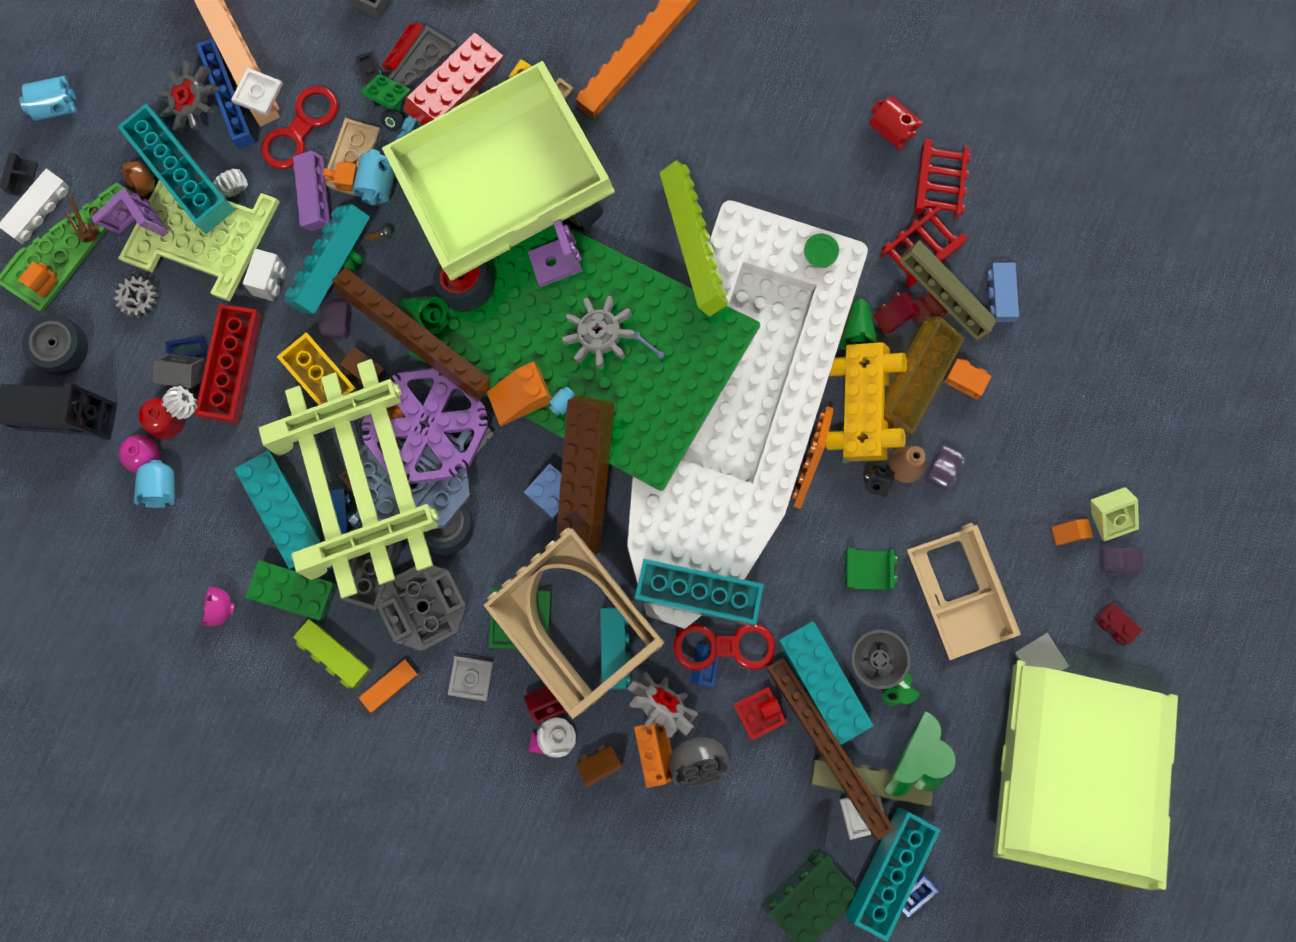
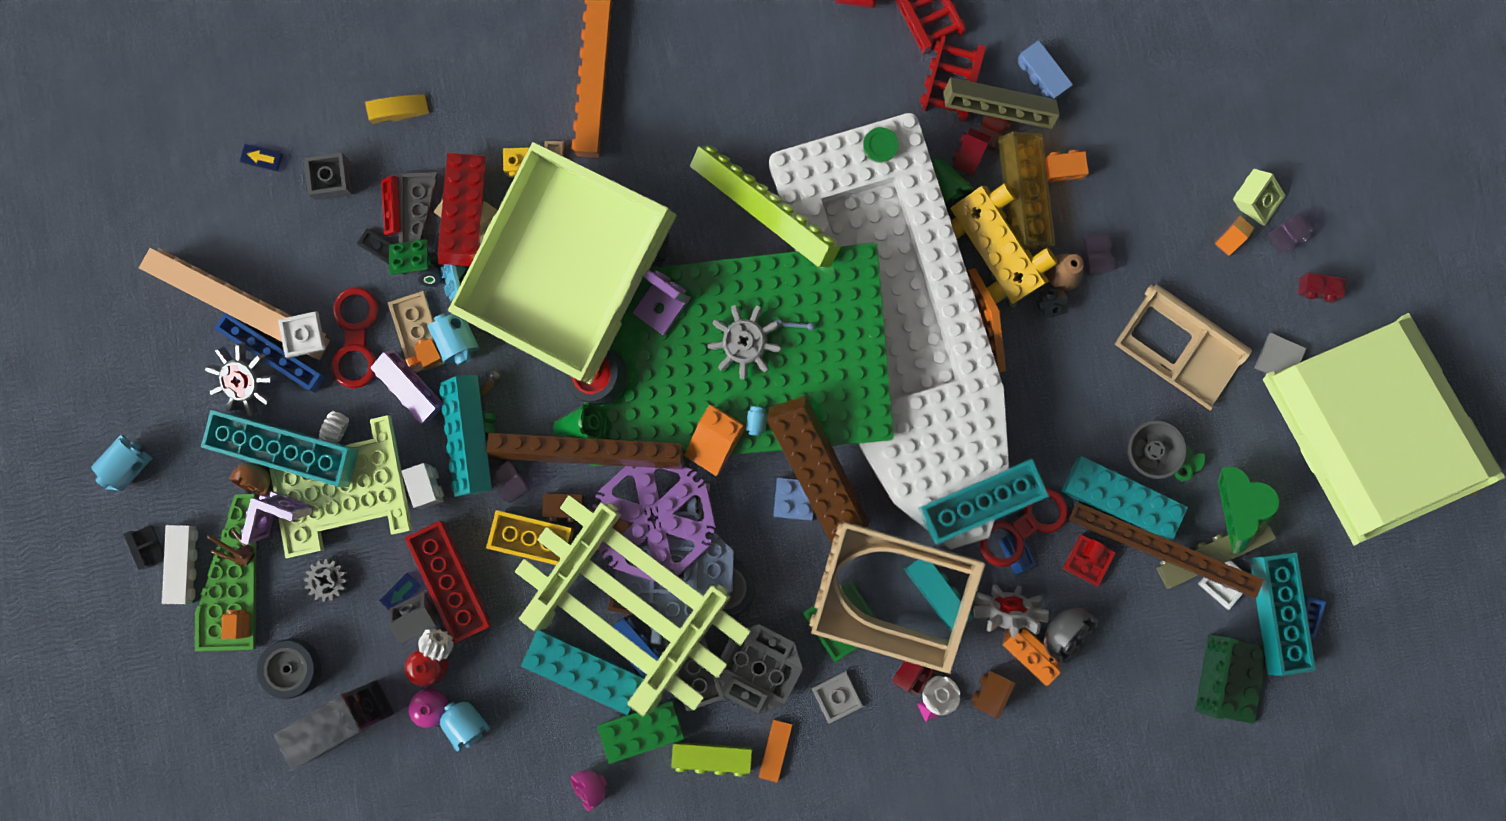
camera: 30 degrees left, 5 degrees up
green panel [844,548,897,590] -> none

